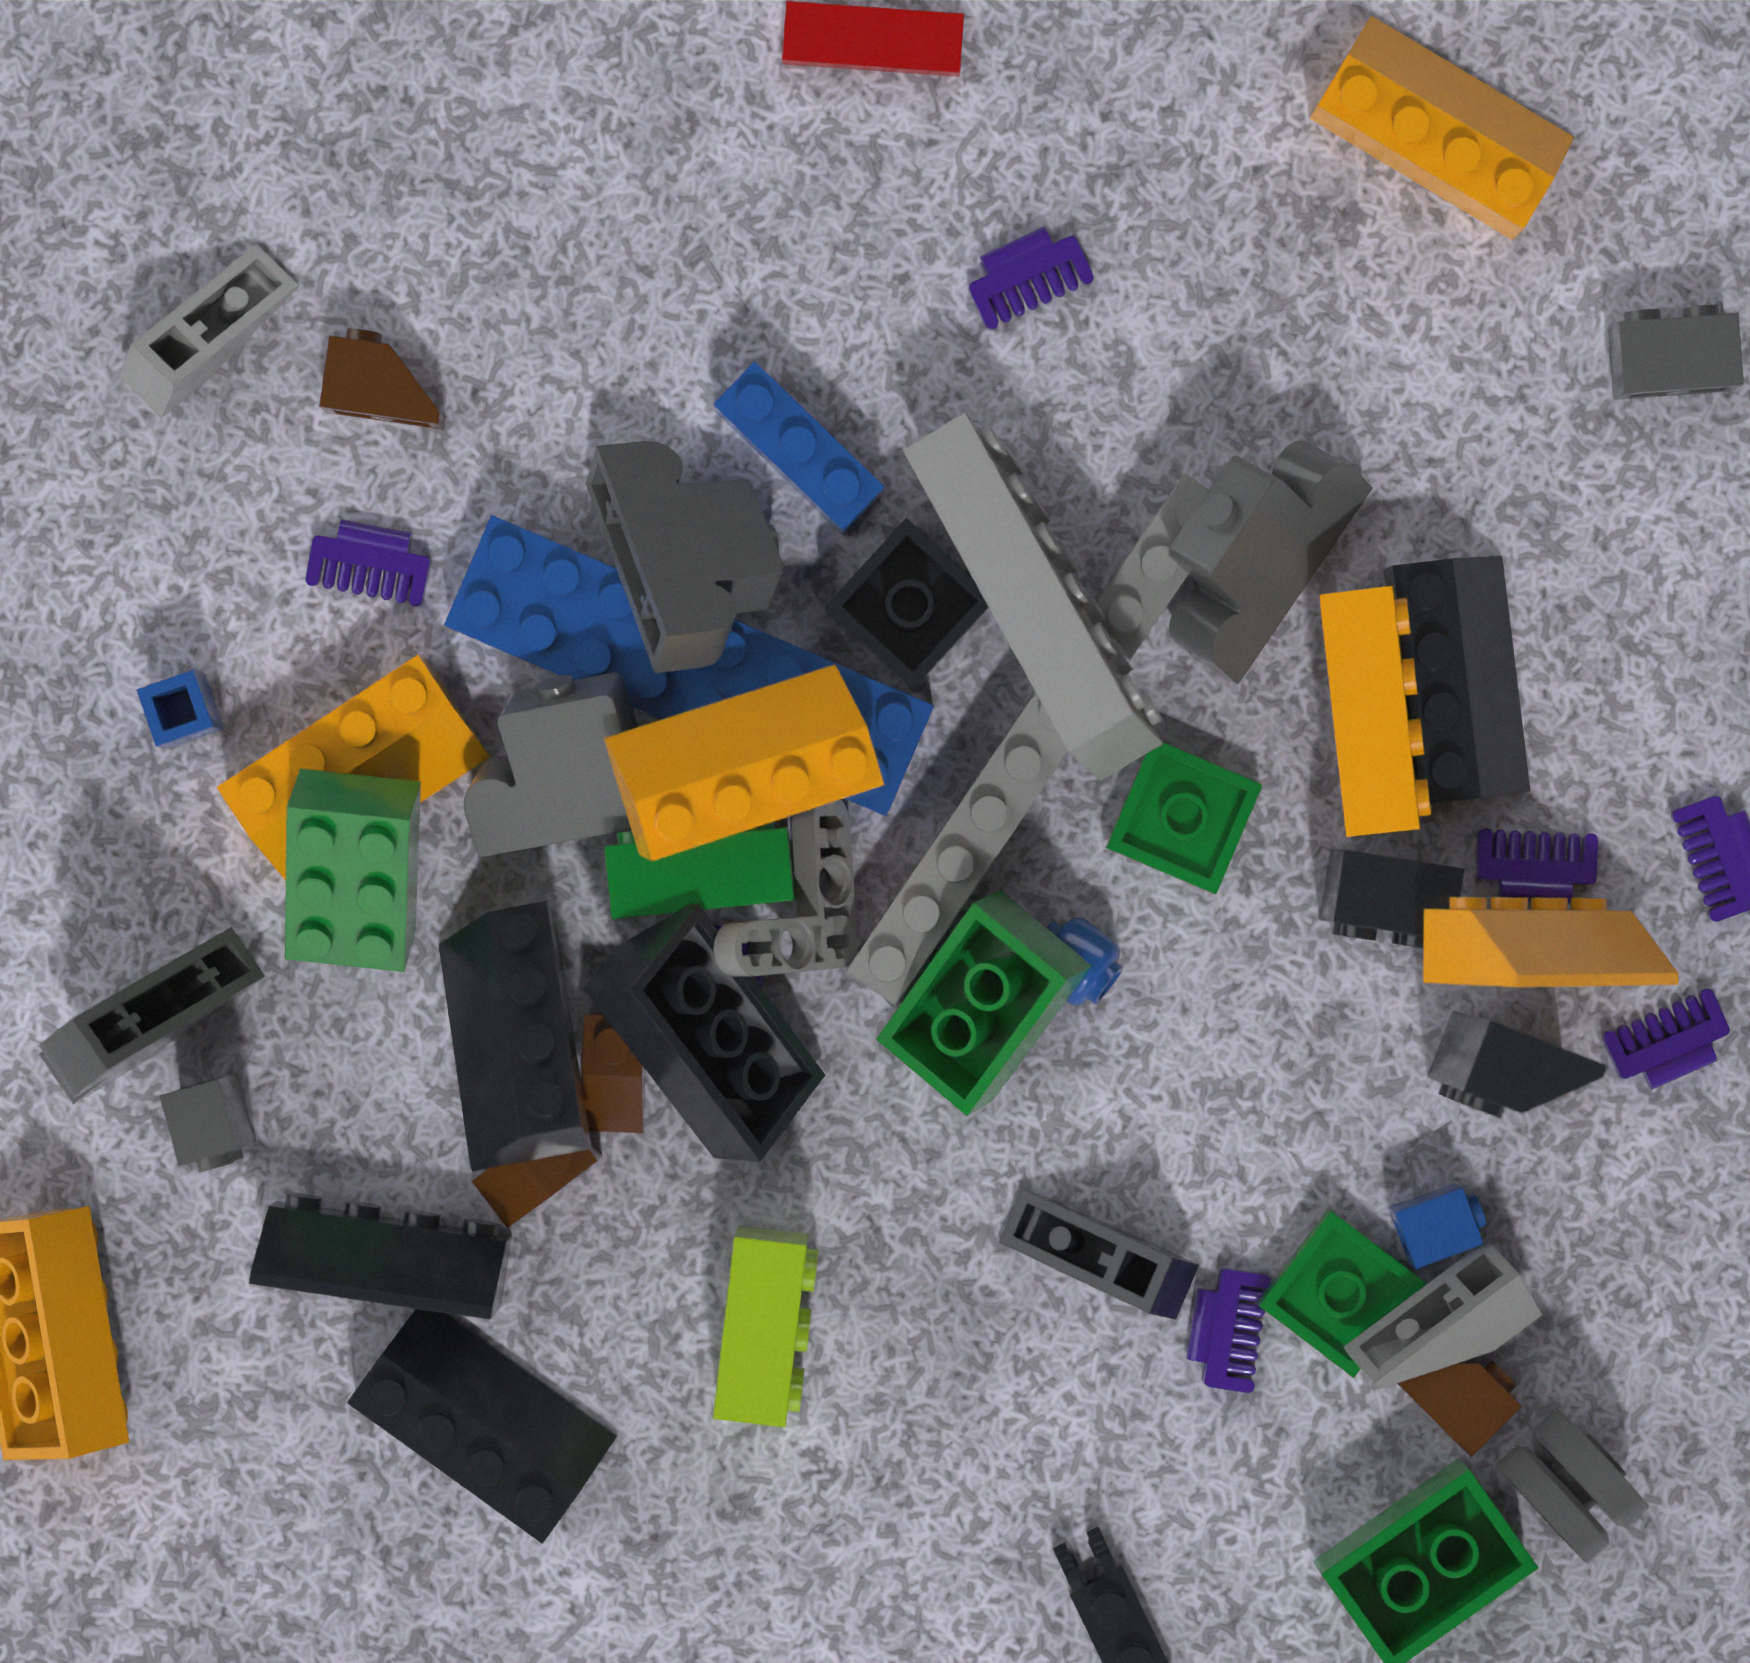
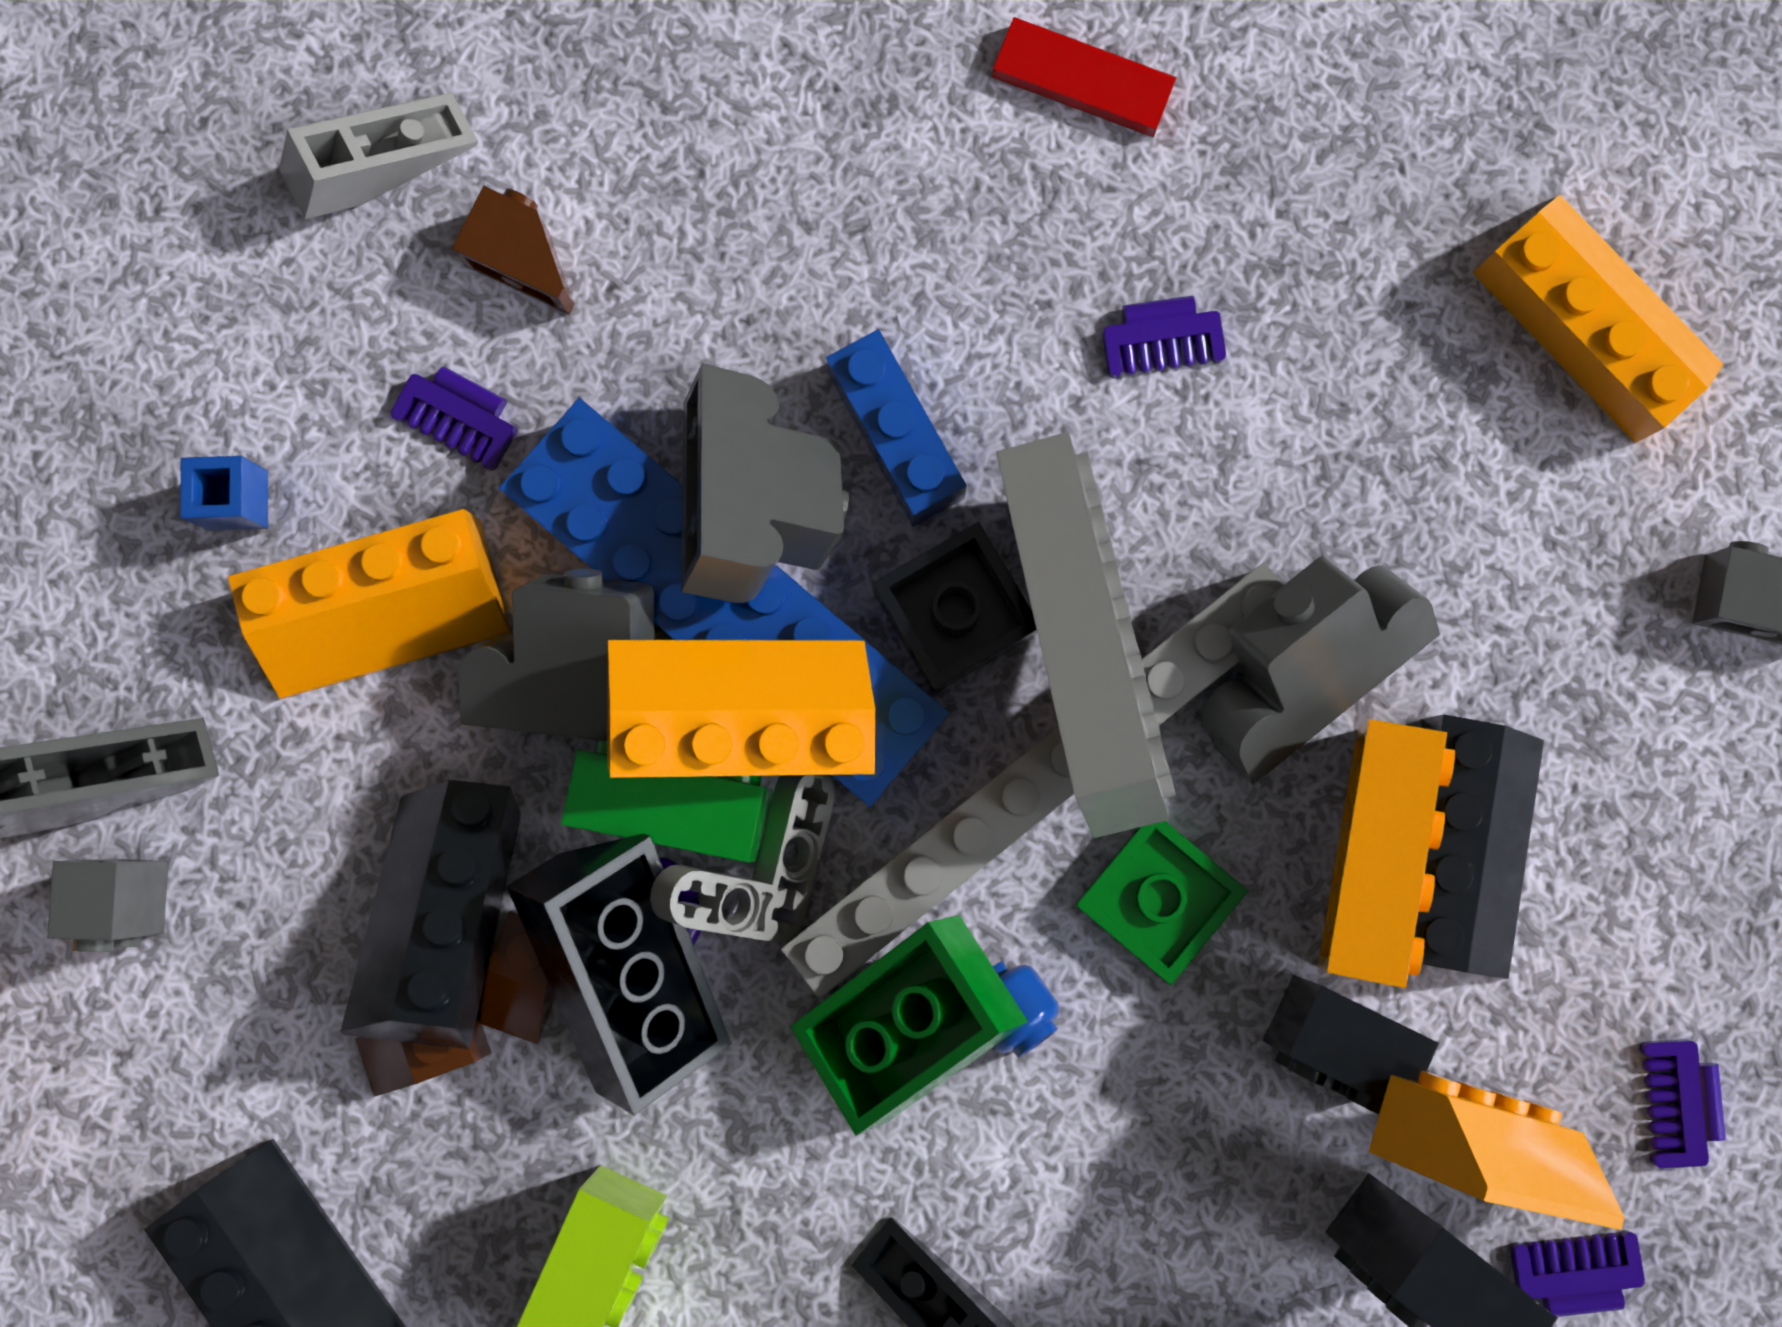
camera: 20 degrees right, 5 degrees down
black slope [249,1193,512,1320] -> none
green brick [285,769,421,972] -> none
dark purple piece [1475,828,1598,904] -> none

